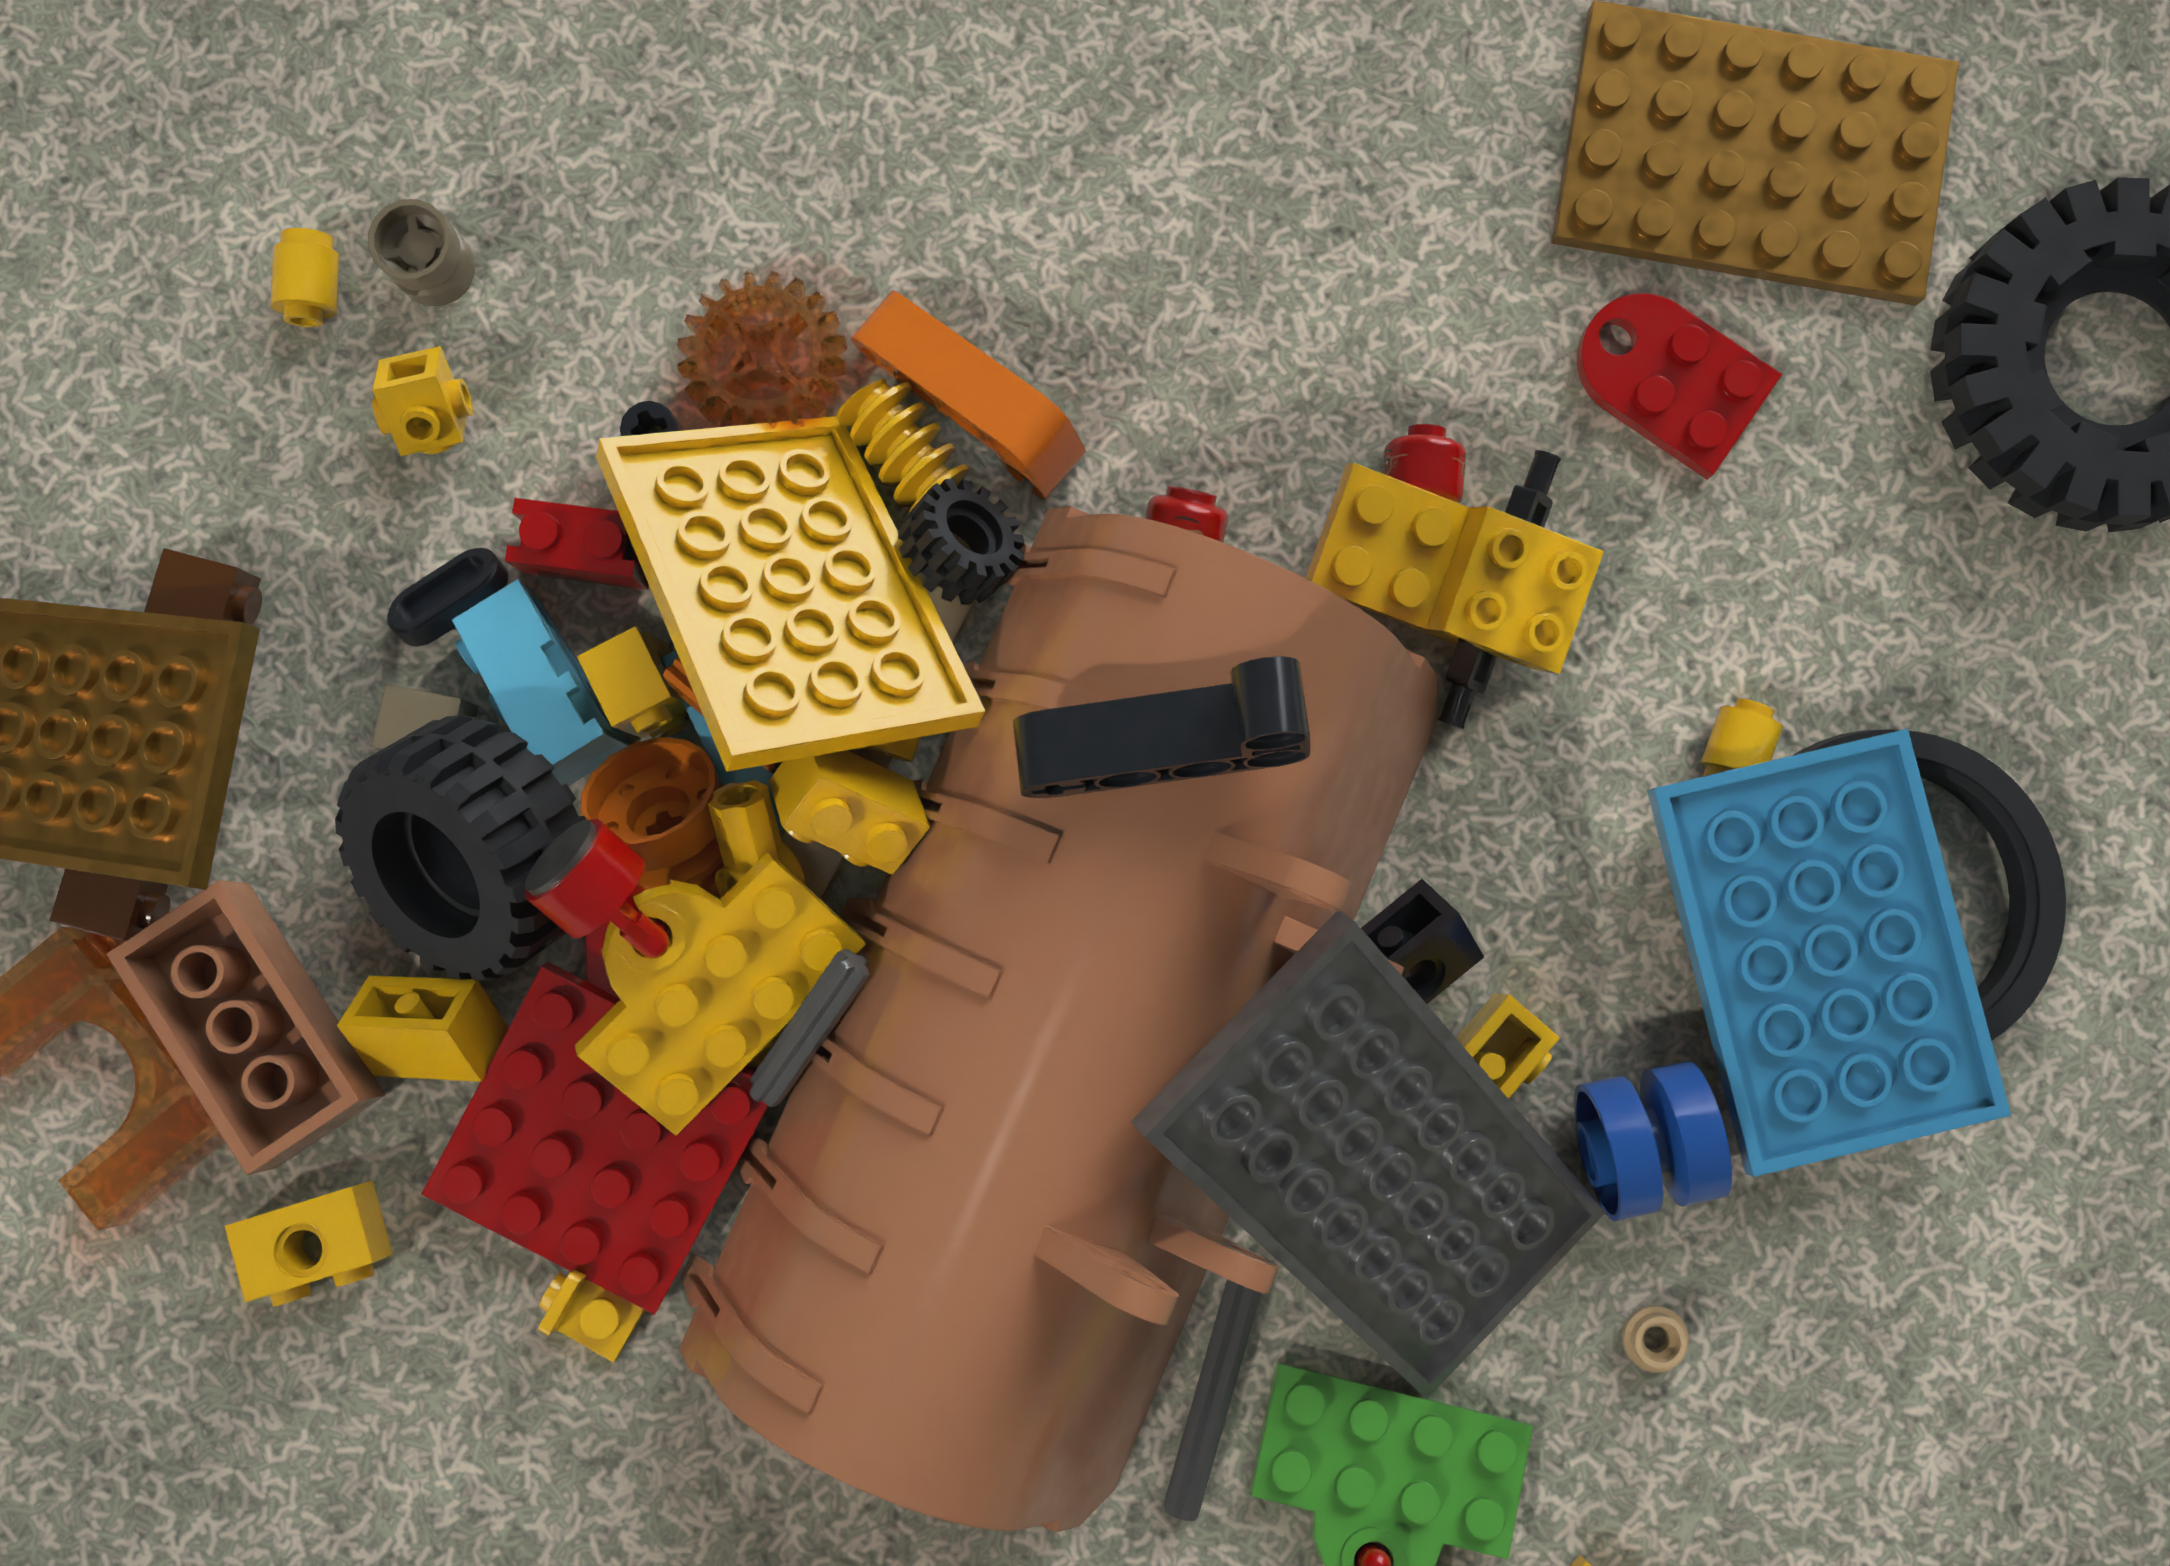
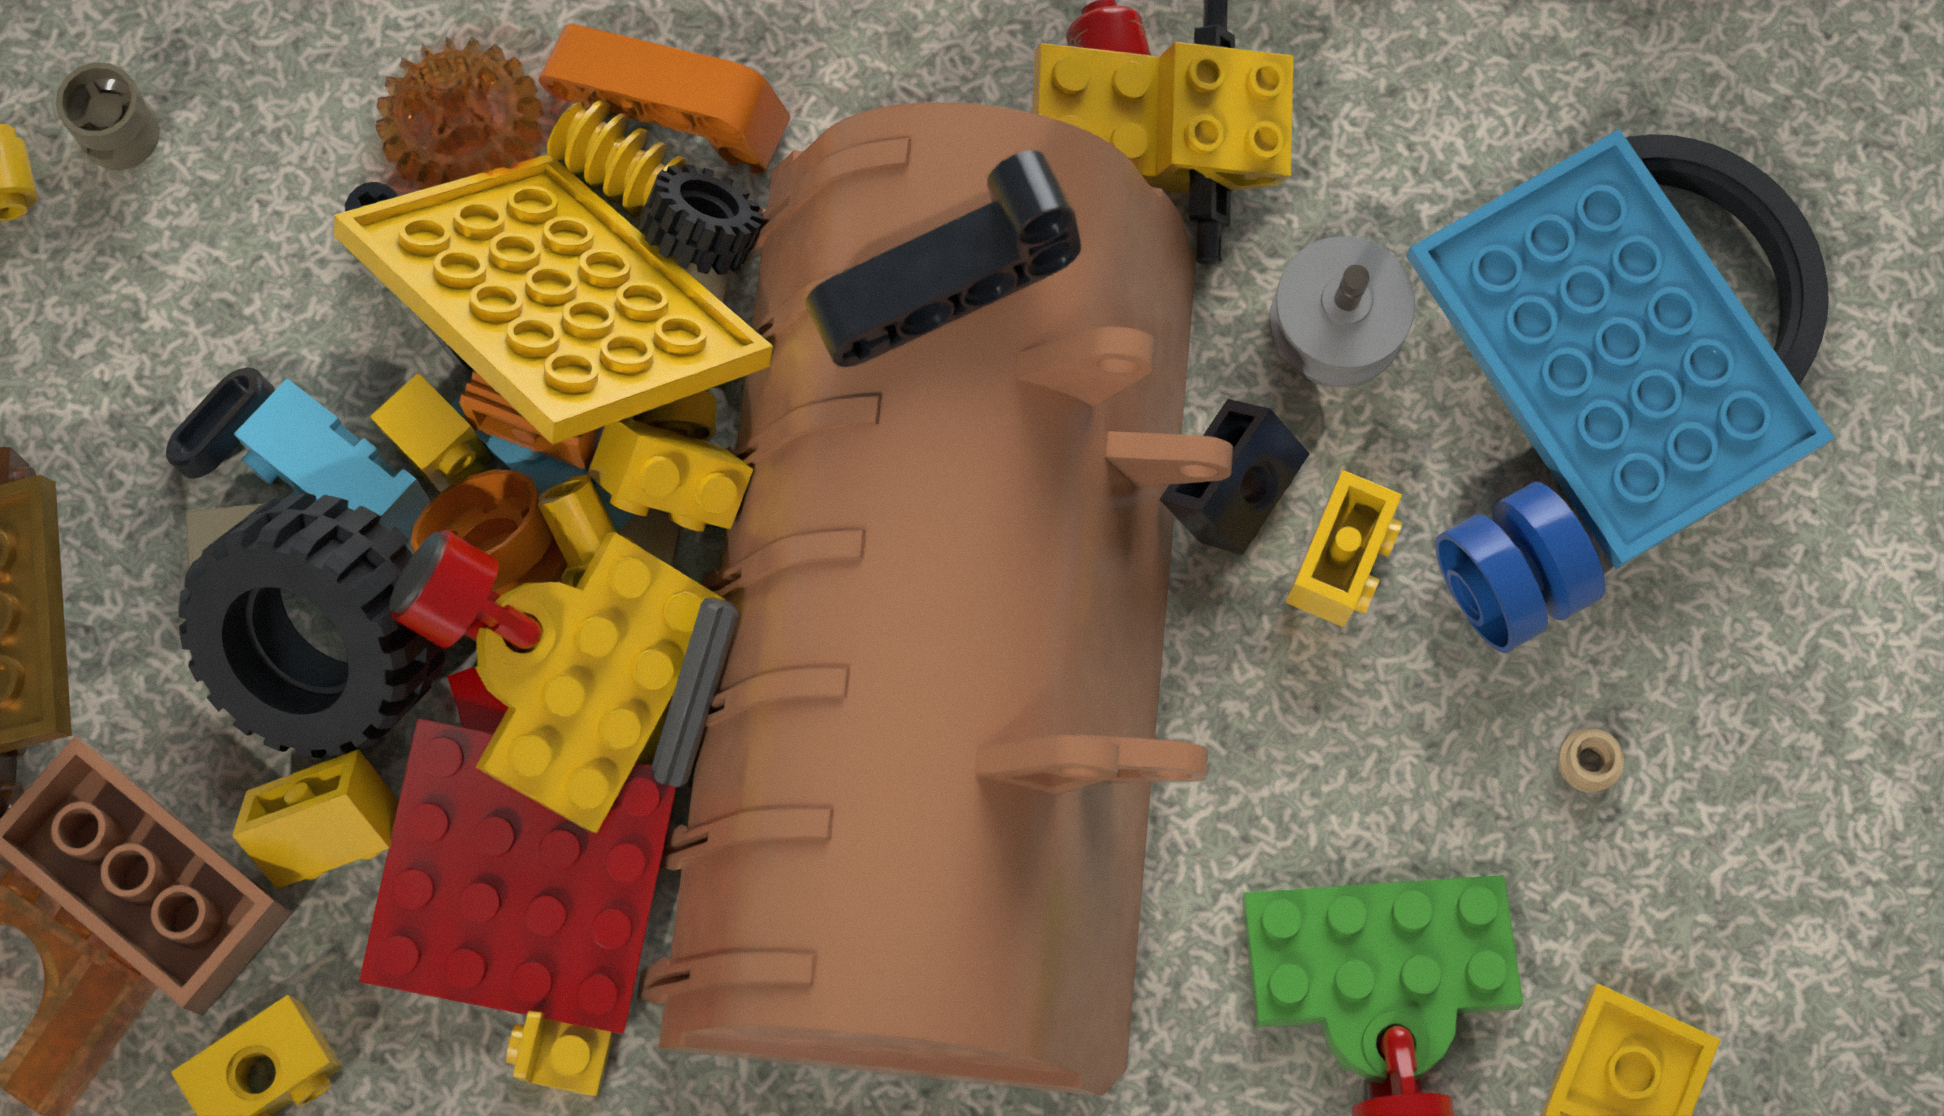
camera: 20 degrees left, 10 degrees down
yellow brick [372,346,473,456] -> none
red brick [505,498,649,590] -> none
flat silver plate [1131,911,1605,1399] -> none
dark grey axle [1164,1279,1261,1521] -> none
yellow brick [1700,698,1783,777] -> none
none -> light grey wheel [1269,236,1415,387]

